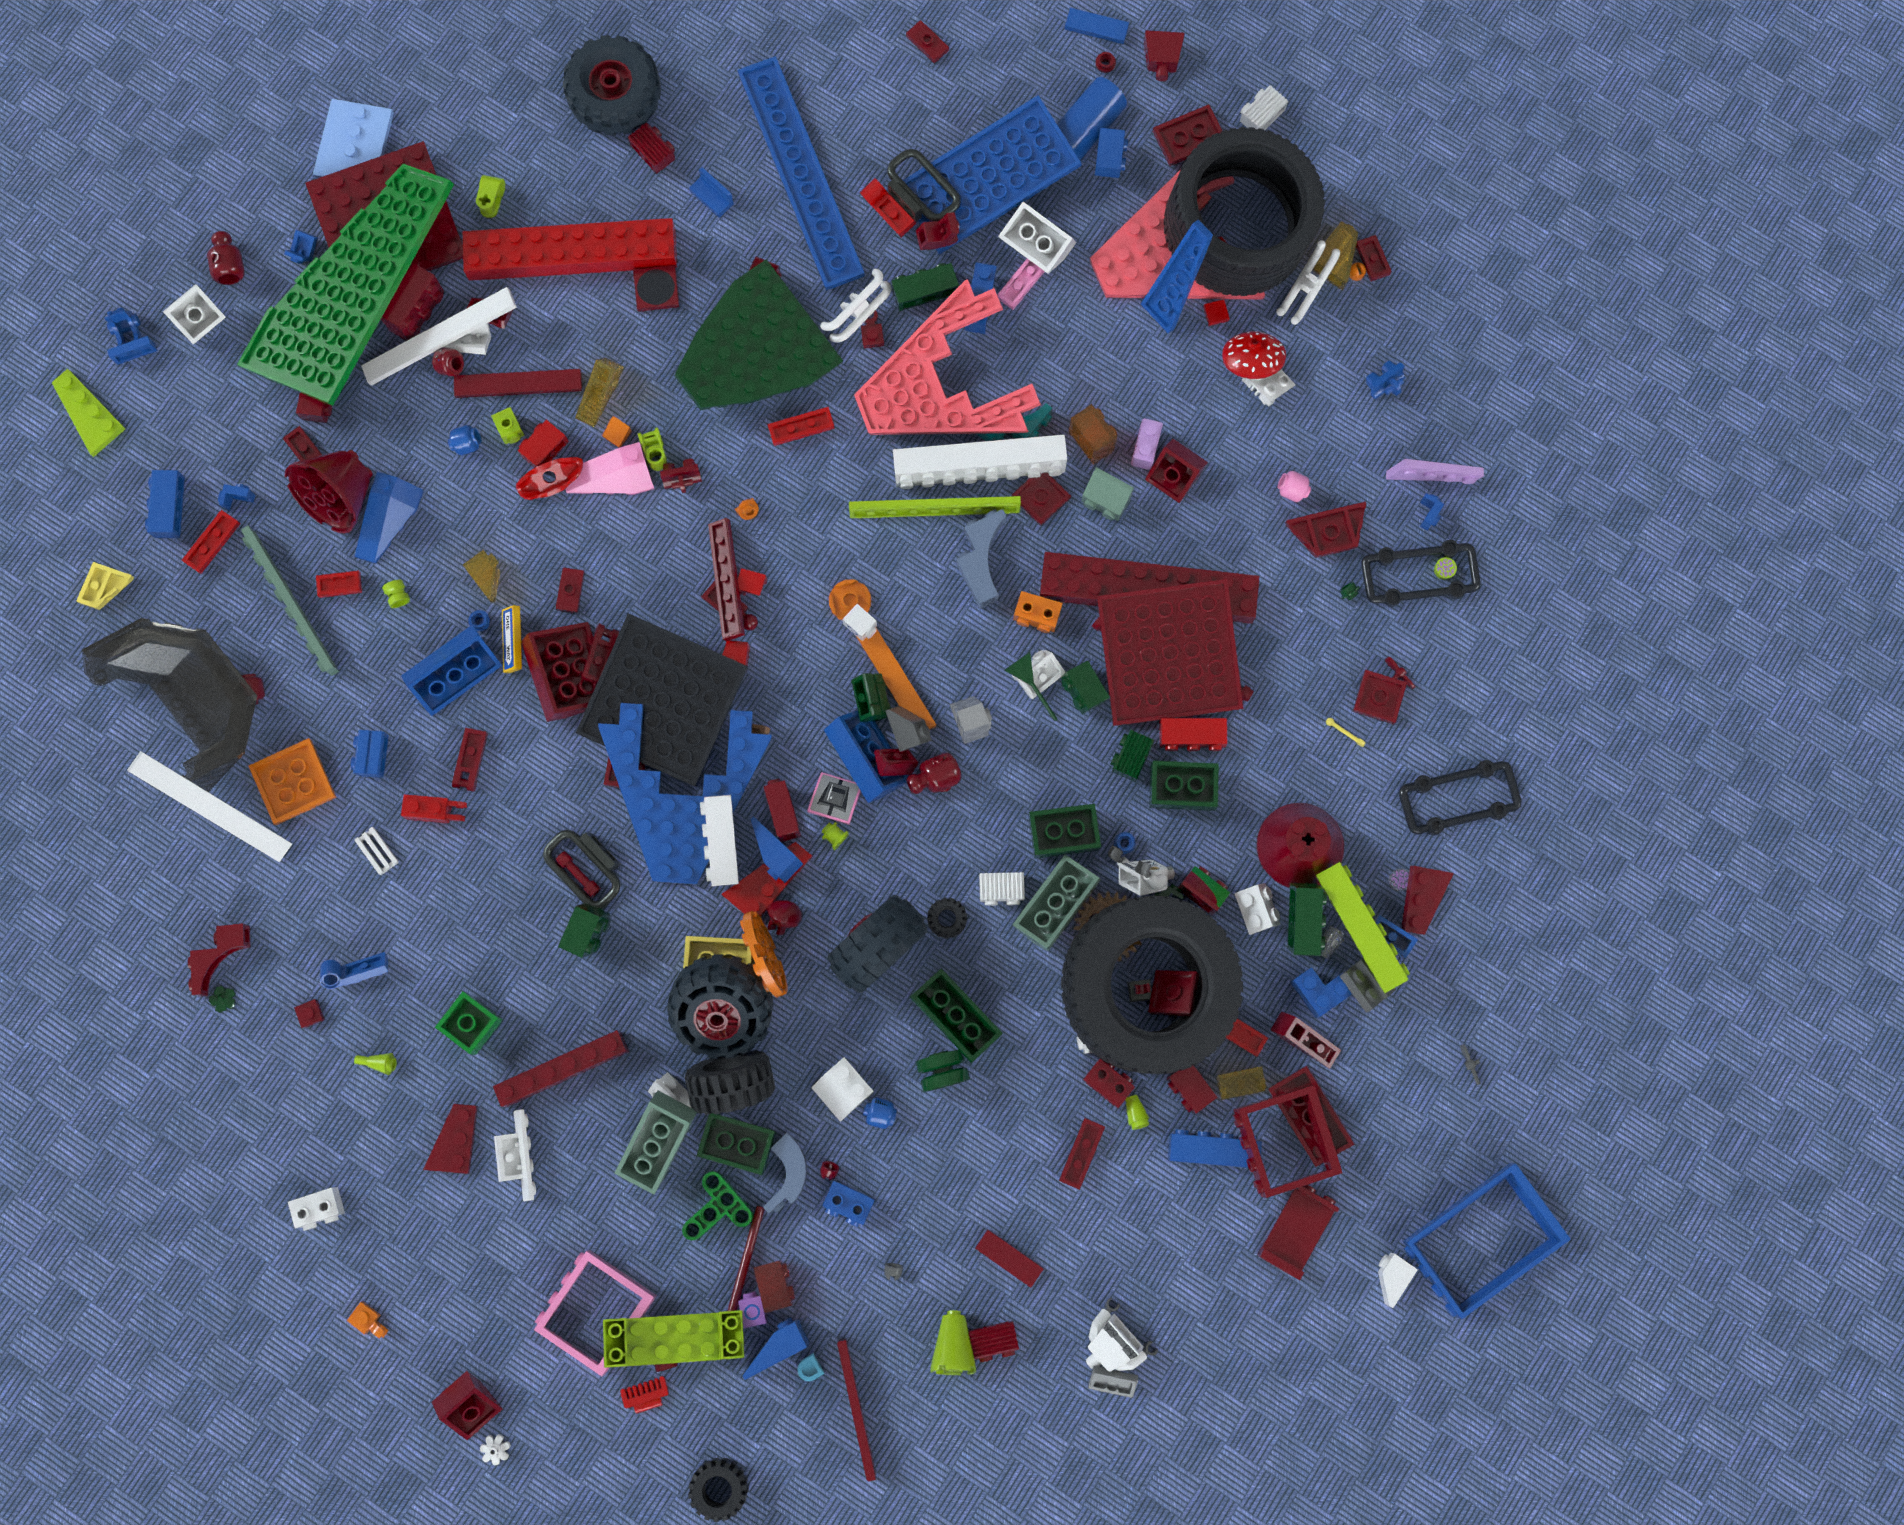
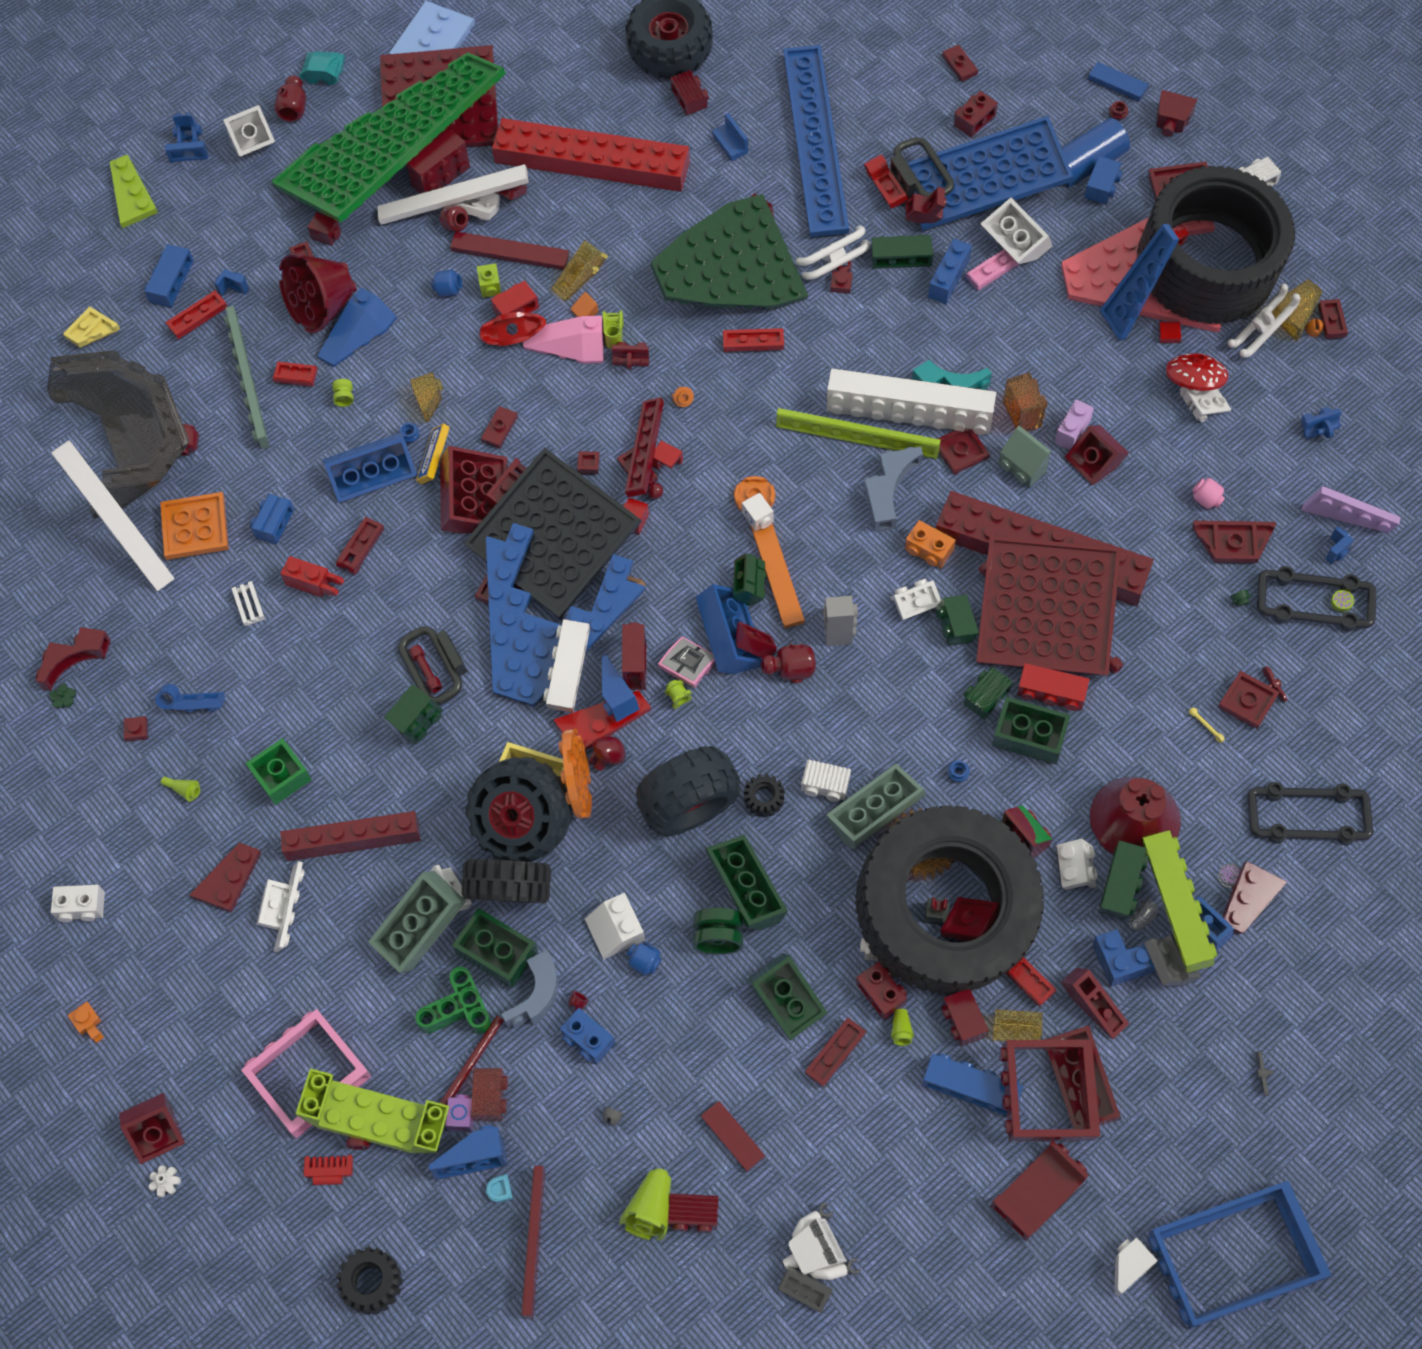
camera: 20 degrees right, 15 degrees down
blue bracket [284,230,318,264] -> none
lime piece [476,175,505,218] -> none
tile [633,265,680,312] -> none
coral wing [854,279,1041,435] -> none
dark grey slope [886,706,932,752] -> none
dark green piece [1004,652,1058,721] -> none
dark green brick [1029,804,1101,859] -> none
white torso [1108,845,1175,896] -> none
none -> teal slope [299,51,345,85]
none -> dark red plate [577,451,600,474]
none -> dark green slope [746,953,828,1040]
none -> dark red brick [954,91,998,138]

